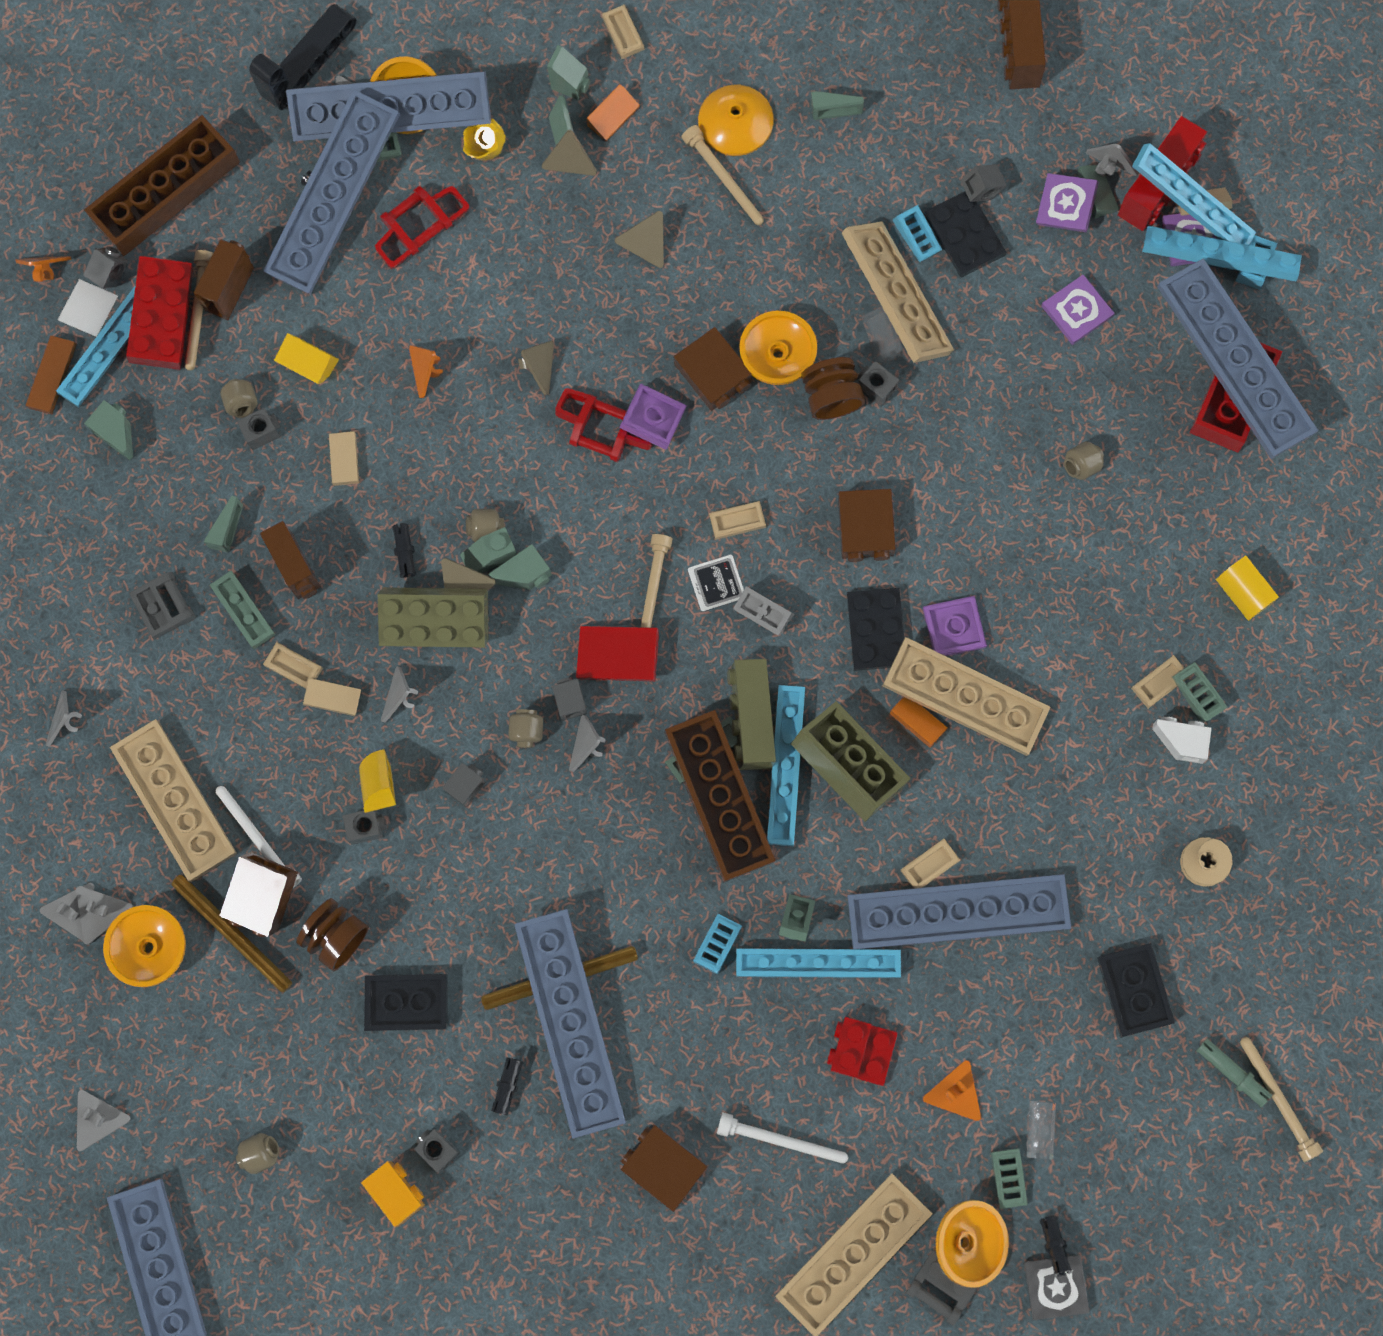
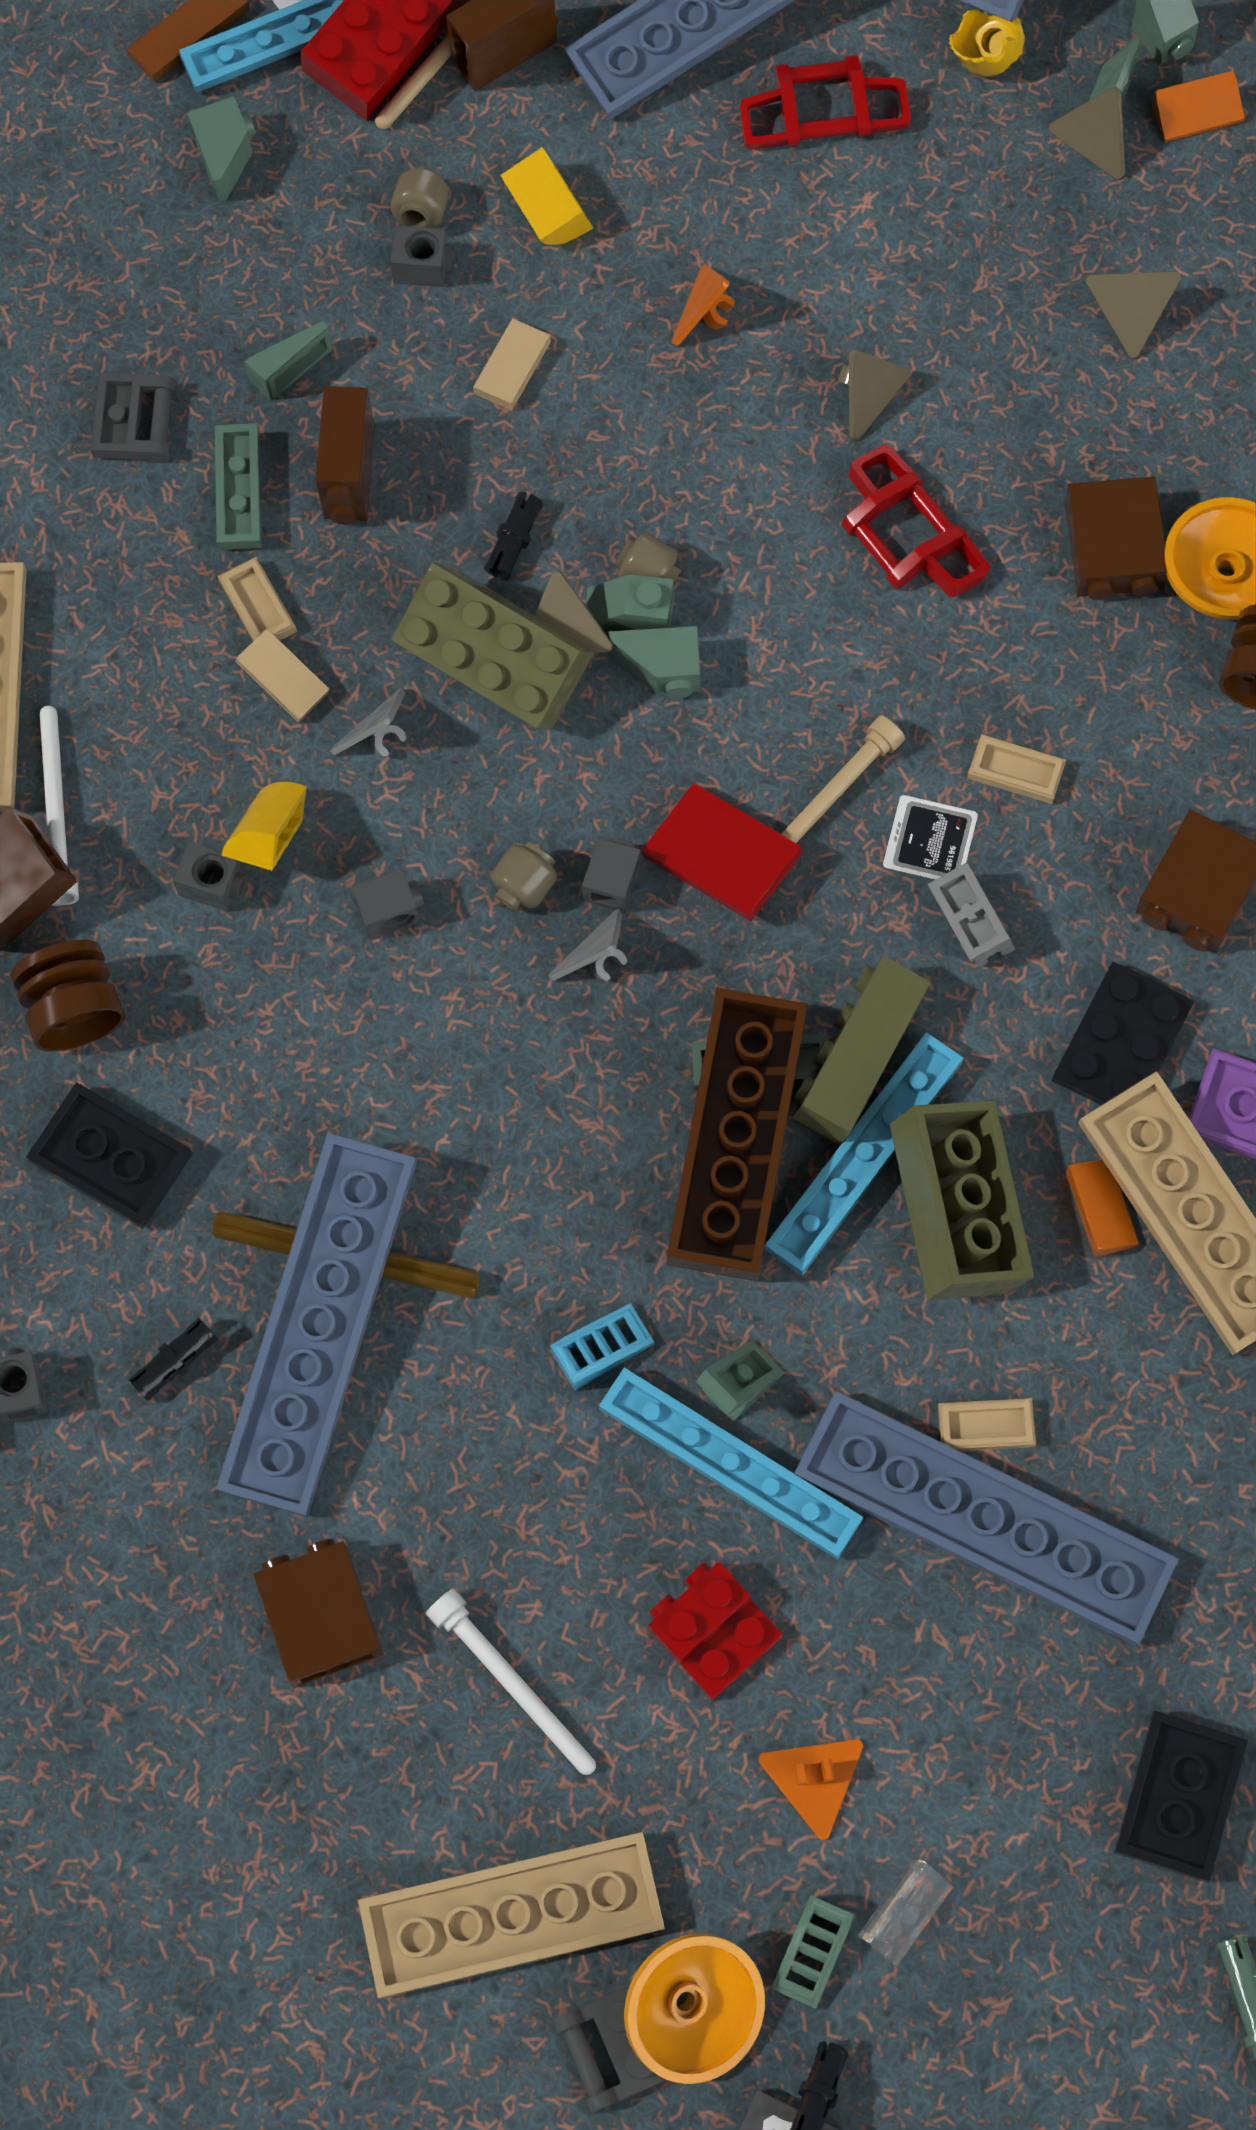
camera: 30 degrees right, 5 degrees down
medium lavender tile [619,383,687,450] -> none

